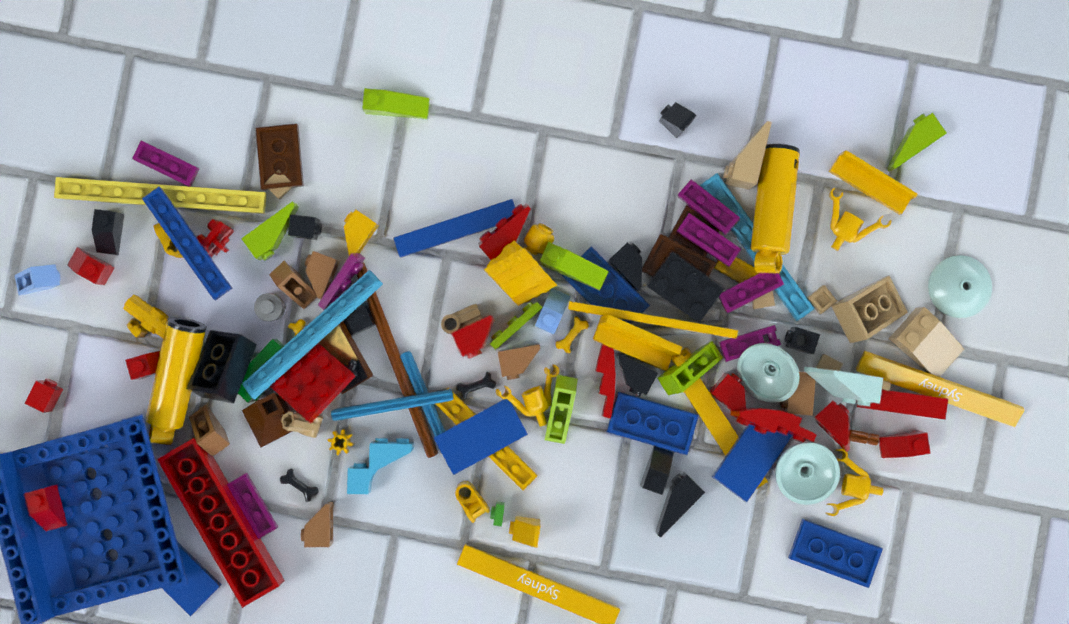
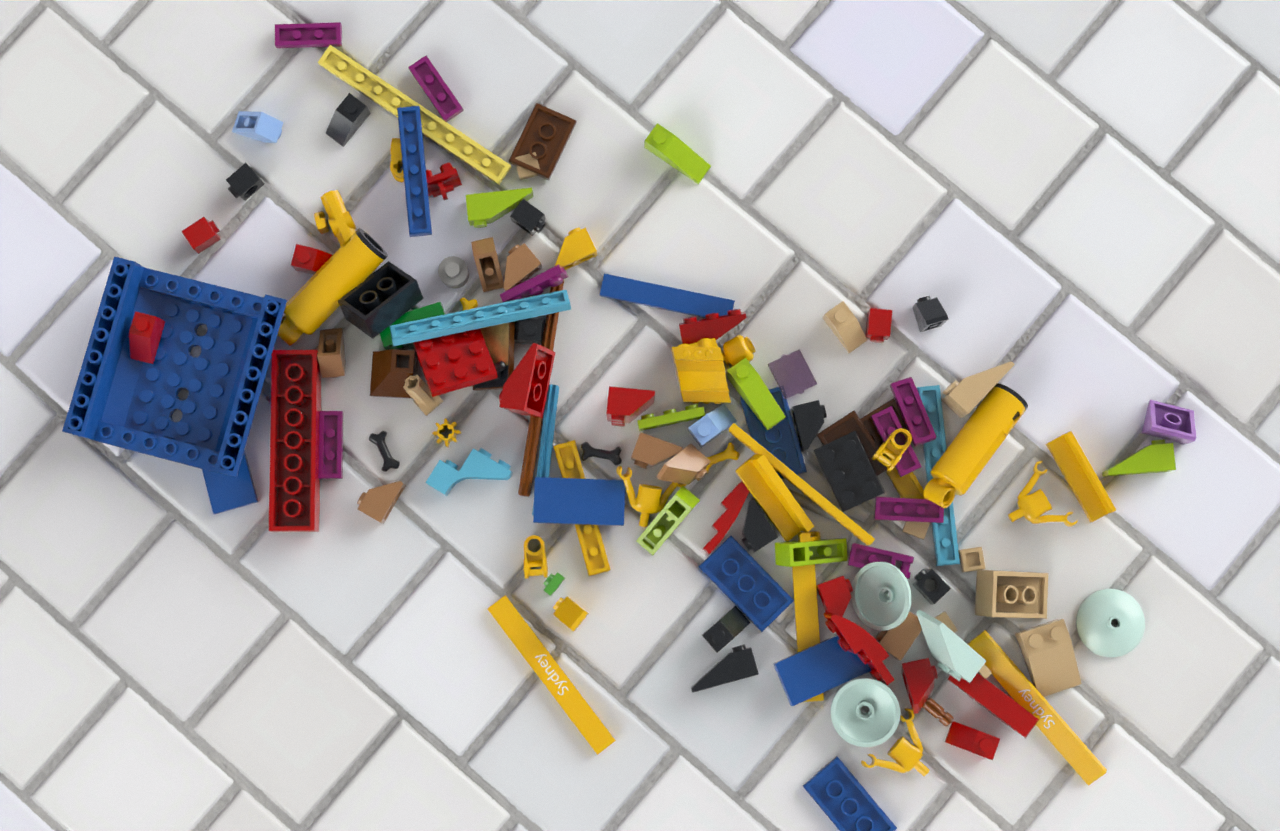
camera: 30 degrees right, 5 degrees down
red slope [67,247,115,285] -> none
dark azure axle [331,389,453,421] -> none
tan piece [441,304,483,334] -> none
none -> black brick [226,163,265,201]
none -> magenta plate [275,22,342,48]
none -> red slope [499,343,556,418]
none -> medium nougat slope [656,443,711,485]
none -> clear purple piece [768,349,817,399]
none -> tan slope [823,301,867,353]
none -> red brick [865,308,893,343]
none -> yellow piece [871,428,912,472]
none -> medium lavender slope [1142,400,1196,444]

